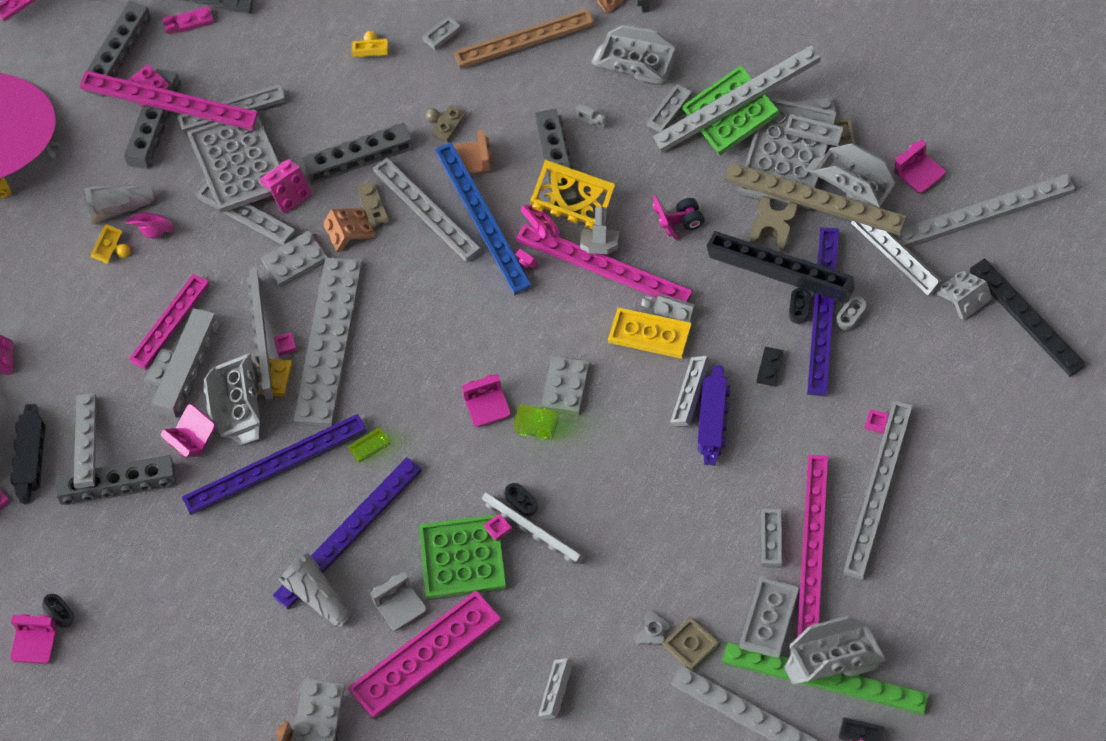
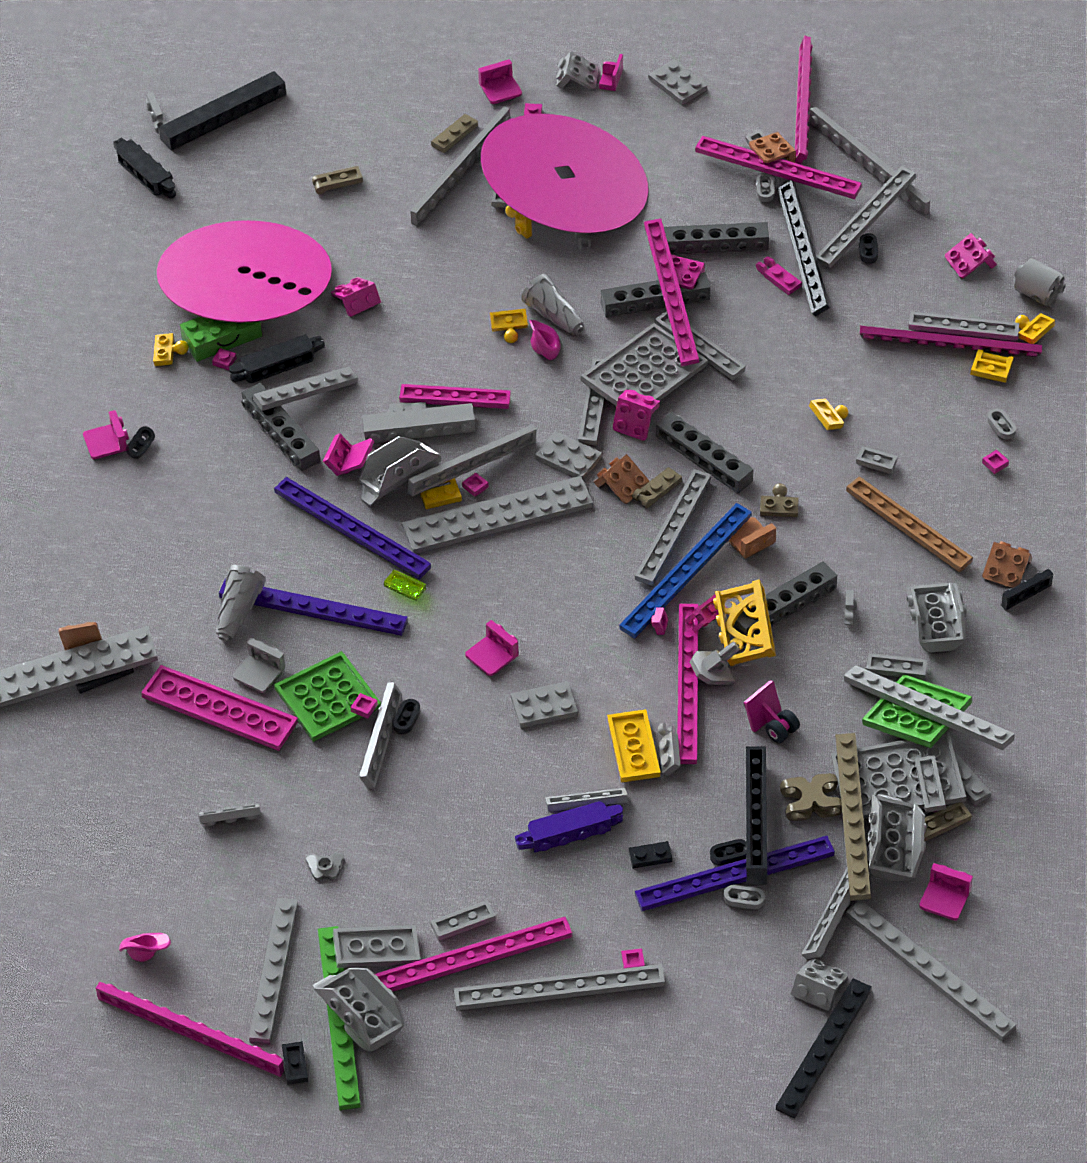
camera: 60 degrees right, 10 degrees down
clear neon green brick [513,404,558,440] -> none
dark tan tile [662,617,720,672] -> none

